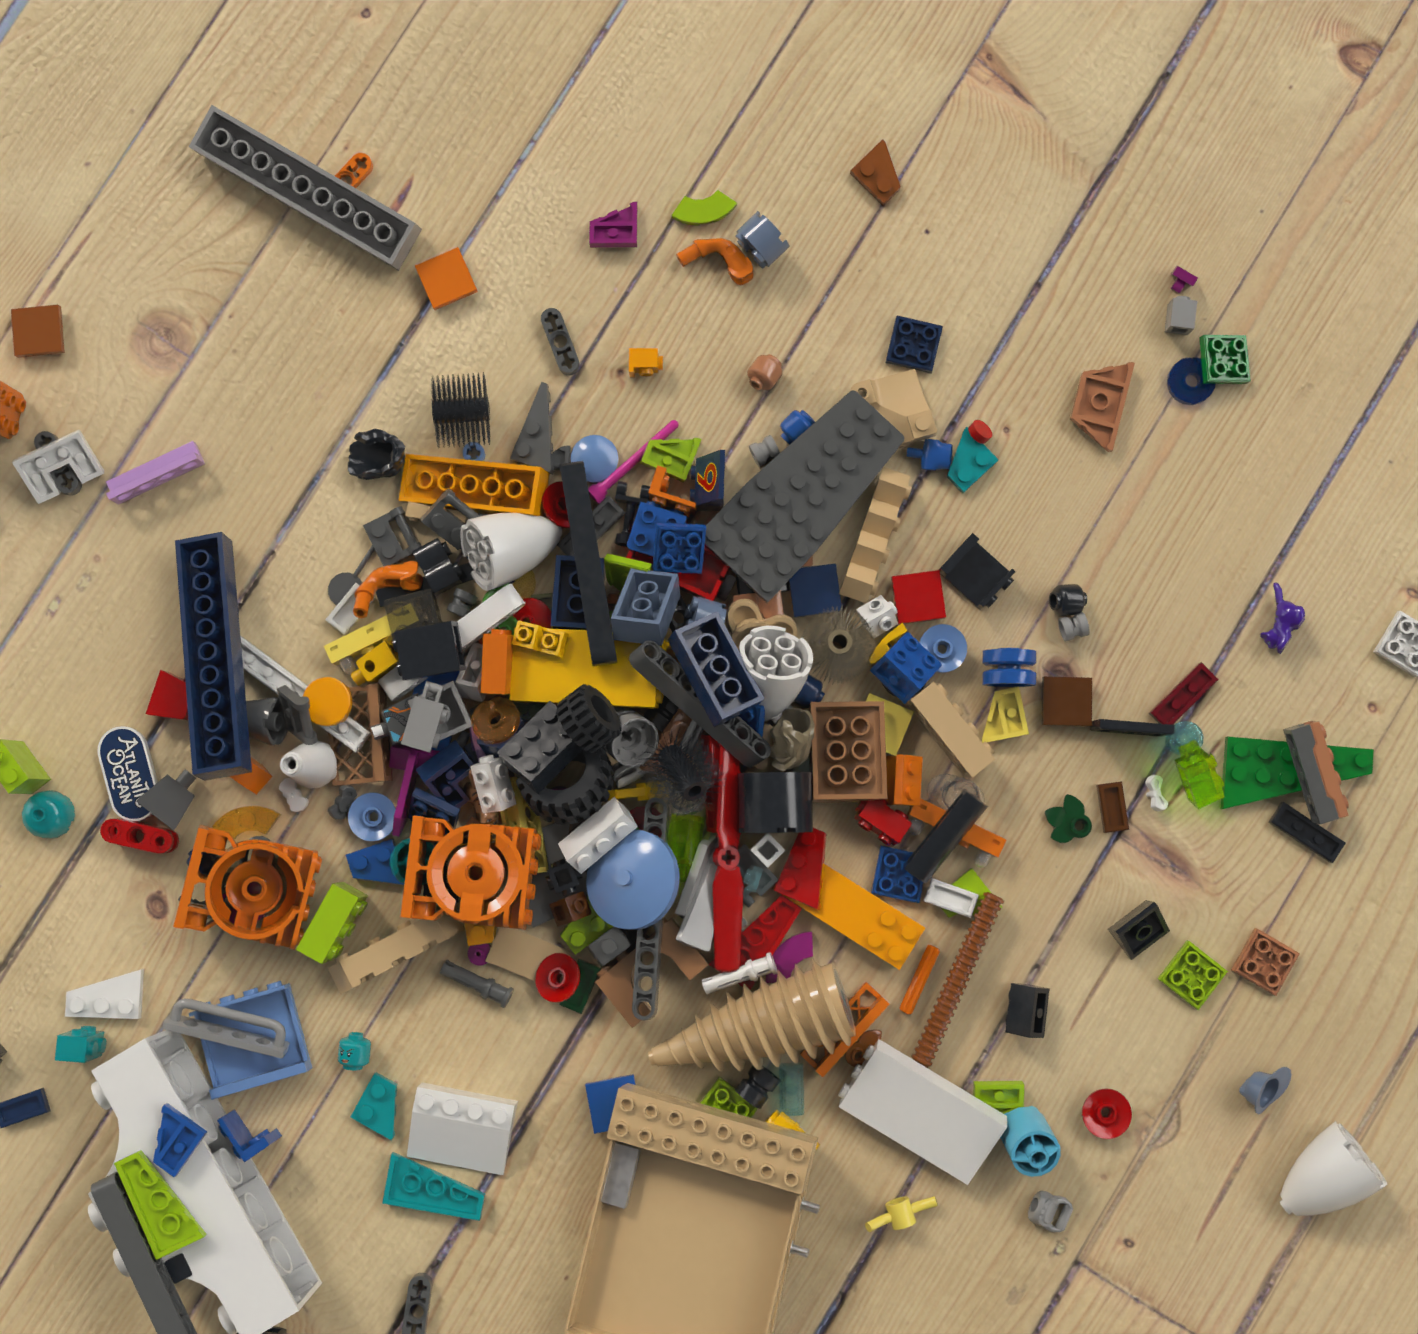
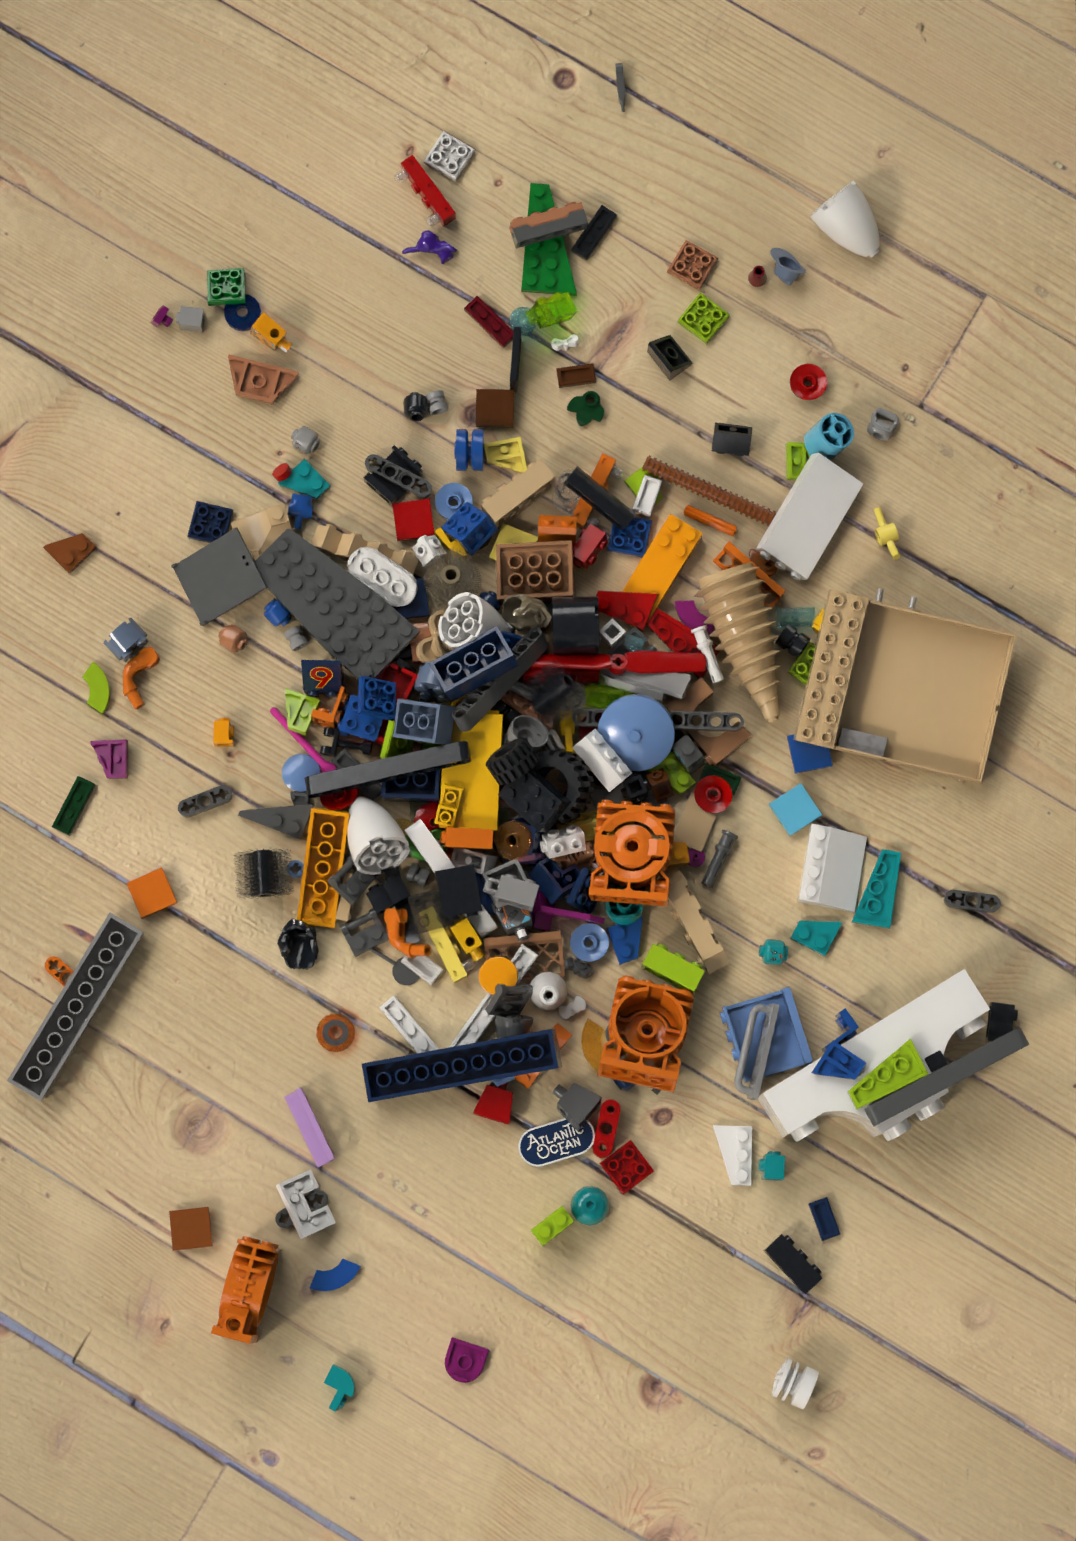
camera: 95 degrees left, 5 degrees down
none -> dark green tile [52,776,96,836]
none -> dark grey door [171,528,267,626]
none -> light orange torso [250,312,293,353]
none -> light grey head [291,426,320,454]
none -> clear orange tile [316,1013,355,1052]
none -> white tile [348,547,418,607]
none -> dark grey beam [365,454,432,498]
none -> white tile [379,996,439,1053]
none -> red piece [395,155,456,227]
none -> red tile [599,1140,654,1195]
none -> dark red cone [748,266,767,287]
none -> medium azure tile [768,783,822,836]

